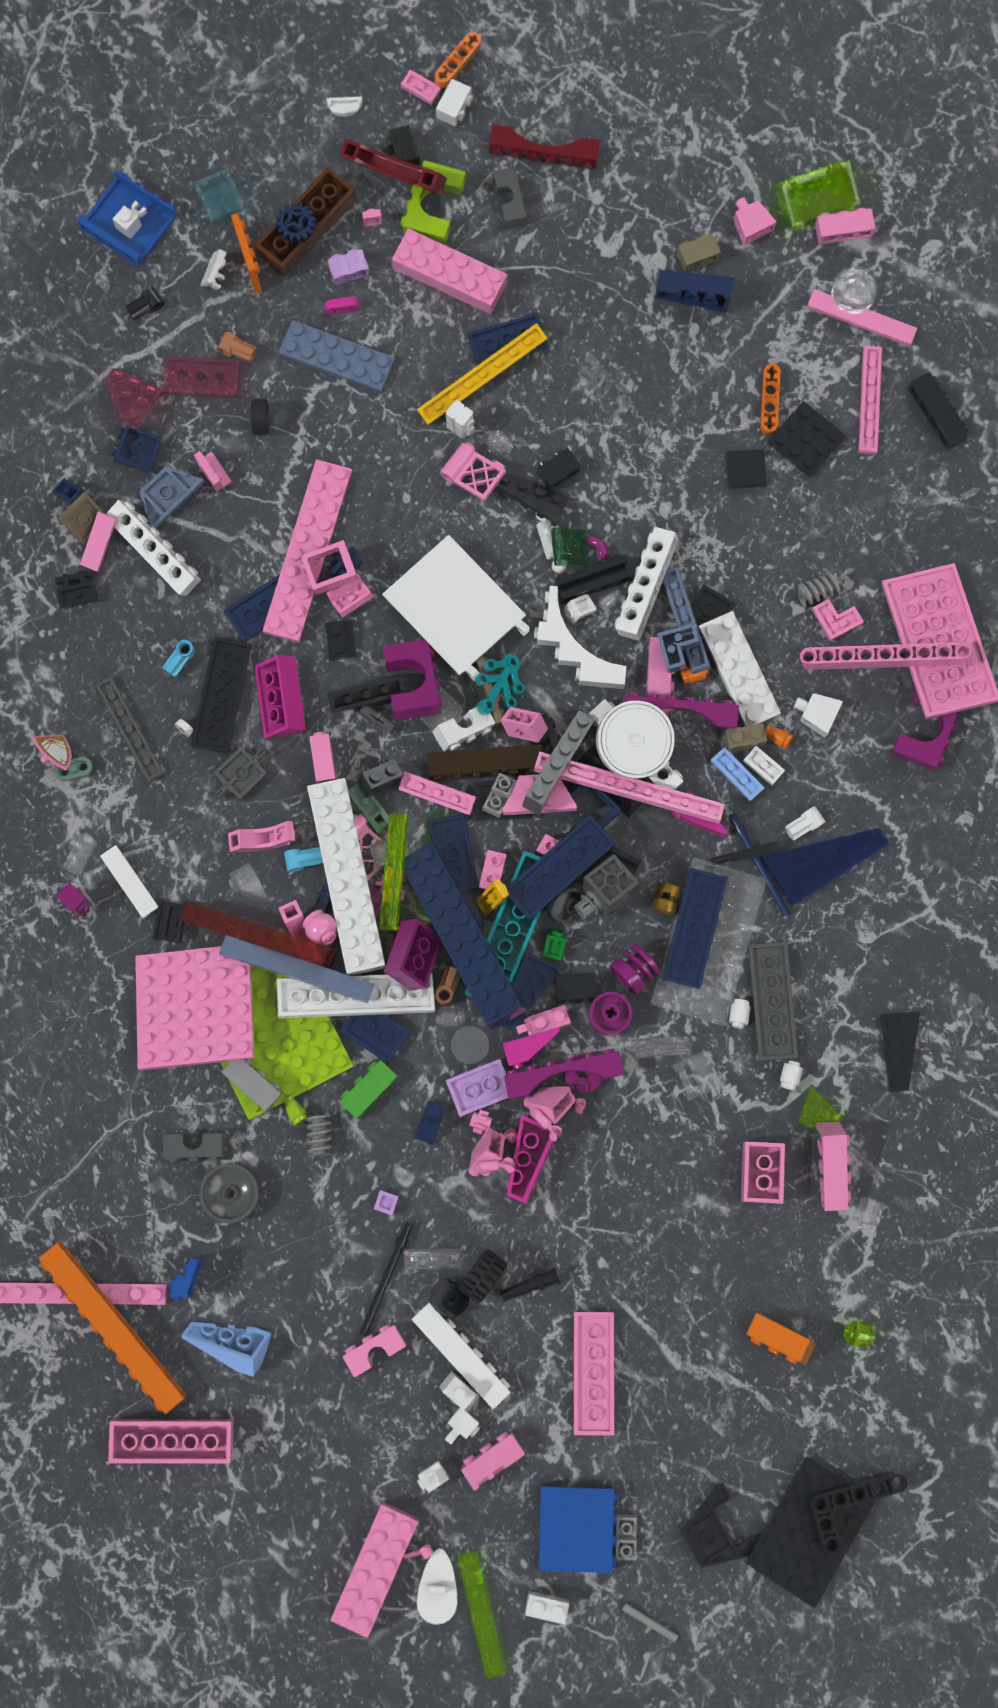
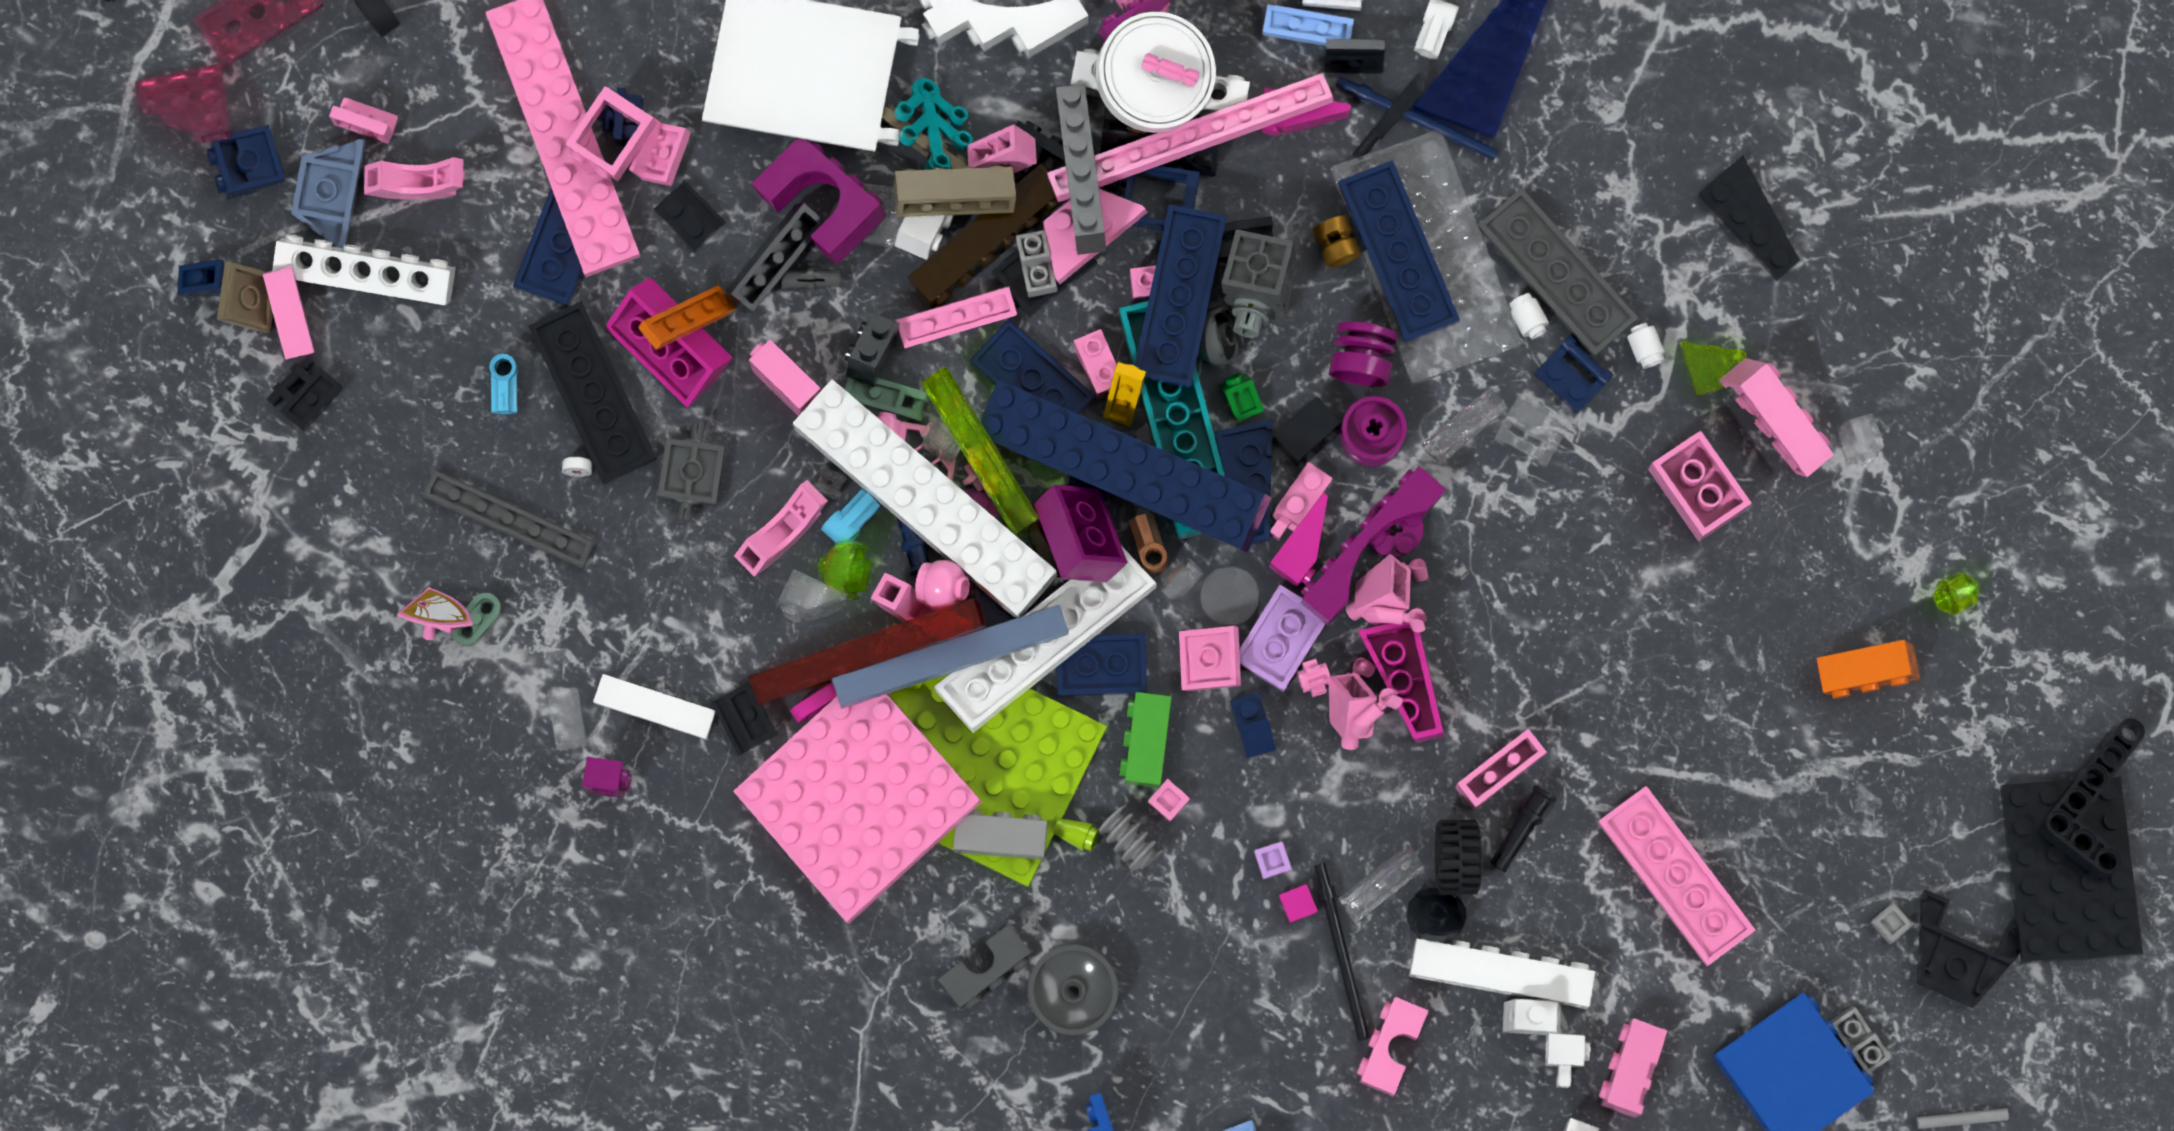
camera: 35 degrees left, 0 degrees up
none -> bright pink arch [364,157,465,200]
none -> orange plate [638,285,737,350]
none -> dark pink beam [790,683,837,724]
none -> clear neon green cylinder [818,540,871,600]
none -> dark tan brick [893,166,1016,217]
none -> bright pink axle [1141,53,1199,87]
none -> bright pink plate [1148,779,1190,822]
none -> bright pink plate [1179,626,1241,692]
none -> dark pink tile [1279,884,1318,923]
none -> black plate [1324,39,1385,74]
none -> bright pink brick [1455,729,1547,811]
none -> dark blue plate [1534,335,1614,414]
none -> light grey tile [1870,902,1914,945]

